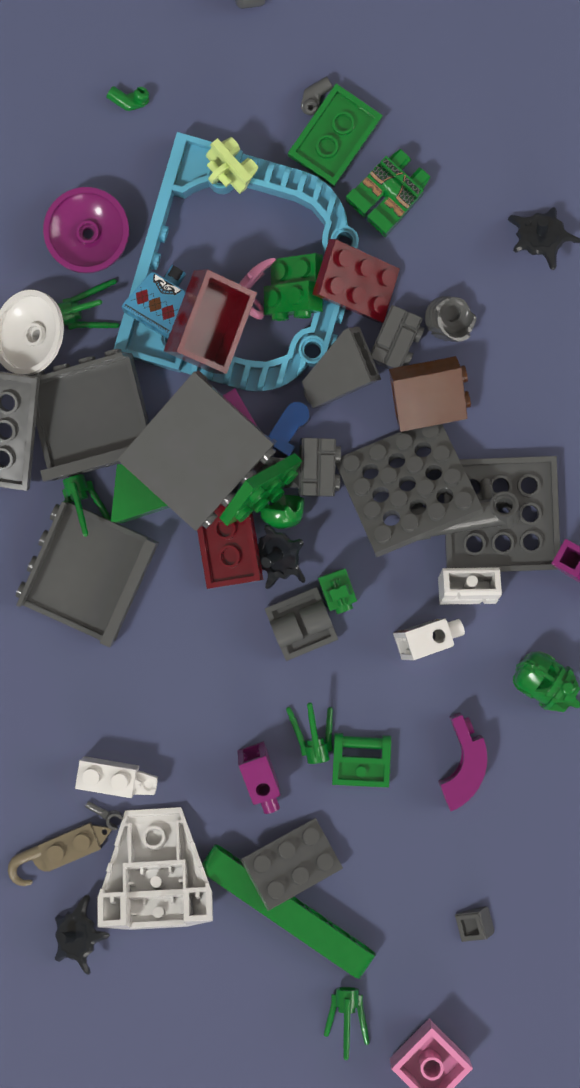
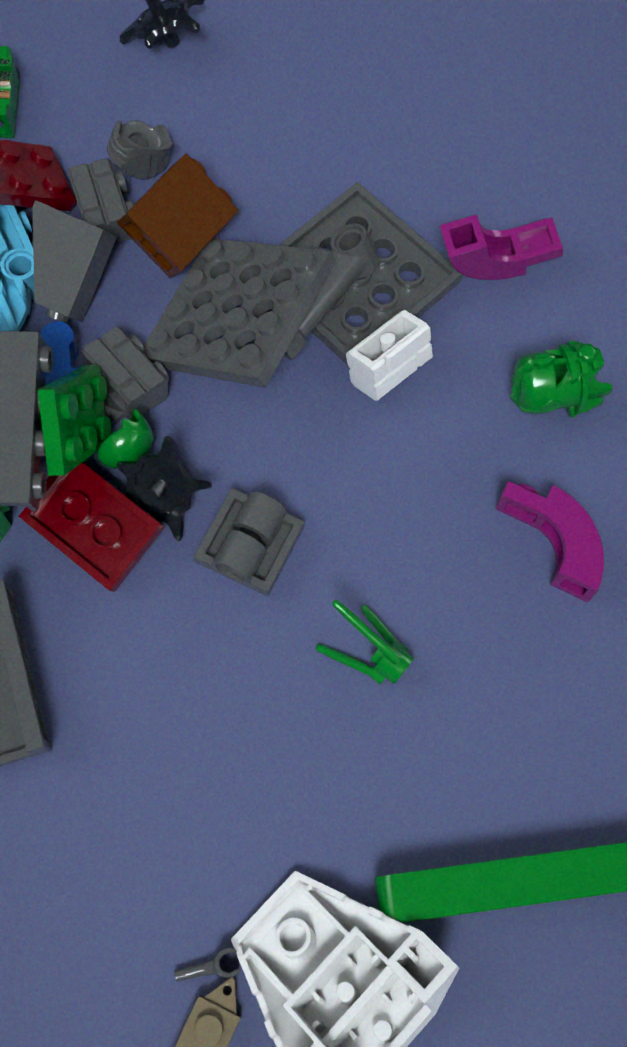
camera: 45 degrees left, 20 degrees down
white hinge [75,756,158,798] -> none
magenta torso [237,741,281,814] -> none
dark grey plate [241,818,343,911] -> none
green hinge [318,568,357,614] -> none
green plate [332,733,391,788] -> none
white torso [393,618,465,660] -> none

